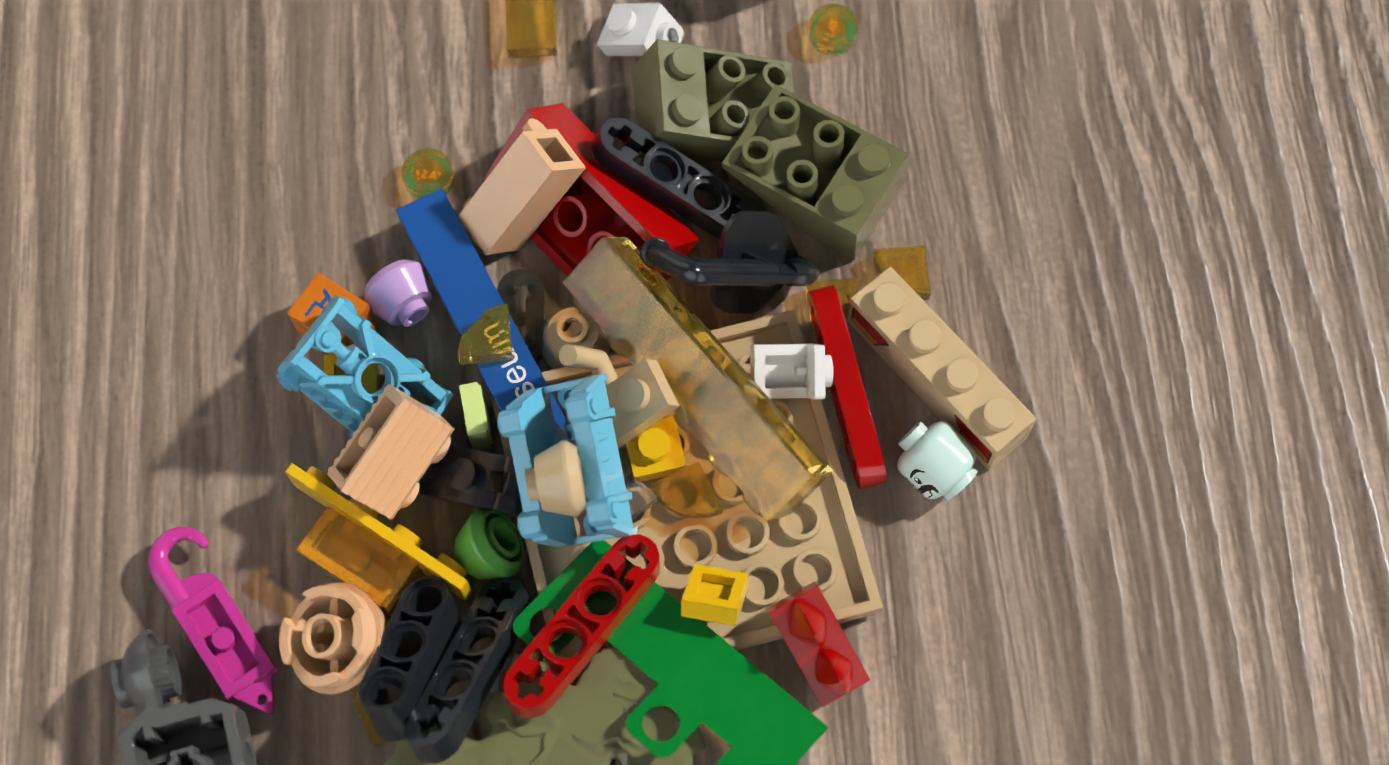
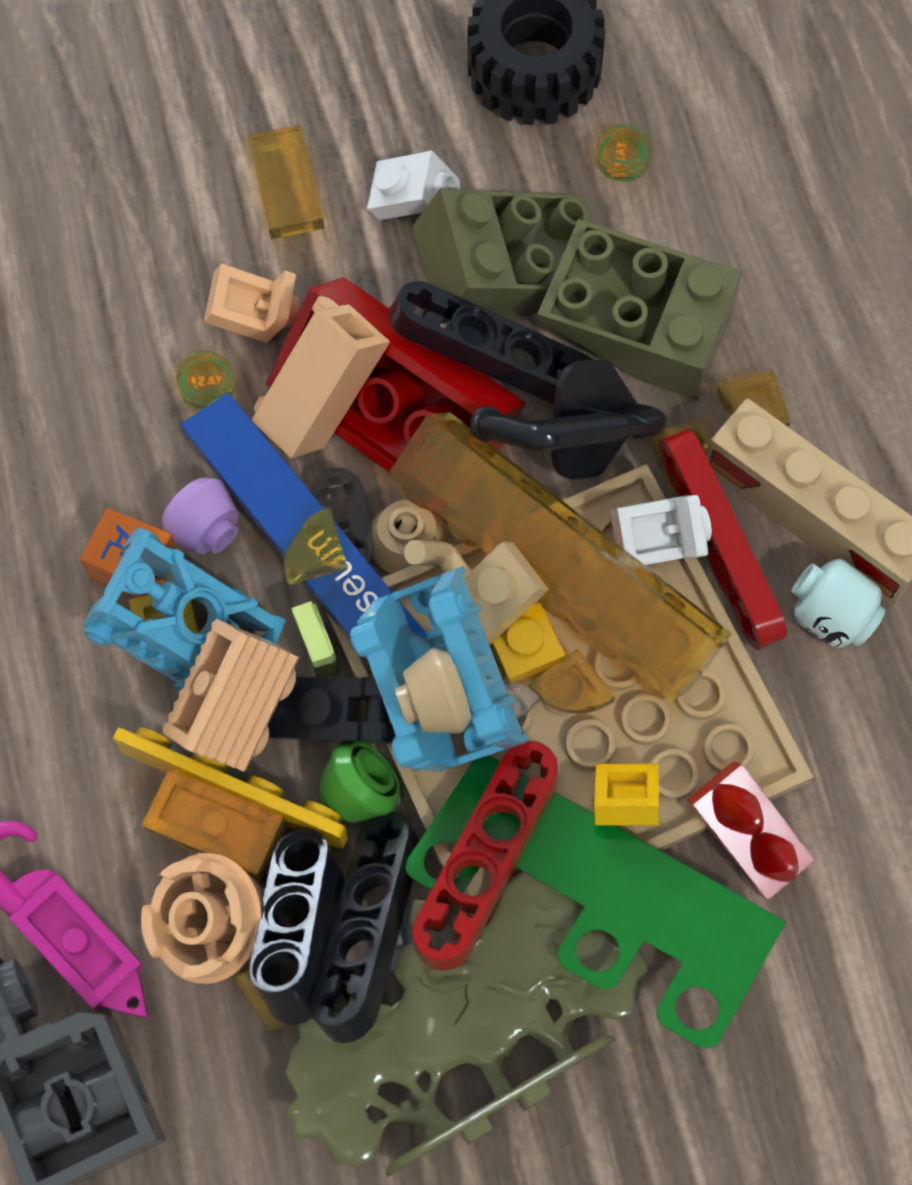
camera: 10 degrees left, 0 degrees up
none -> light nougat bracket [204,263,299,343]

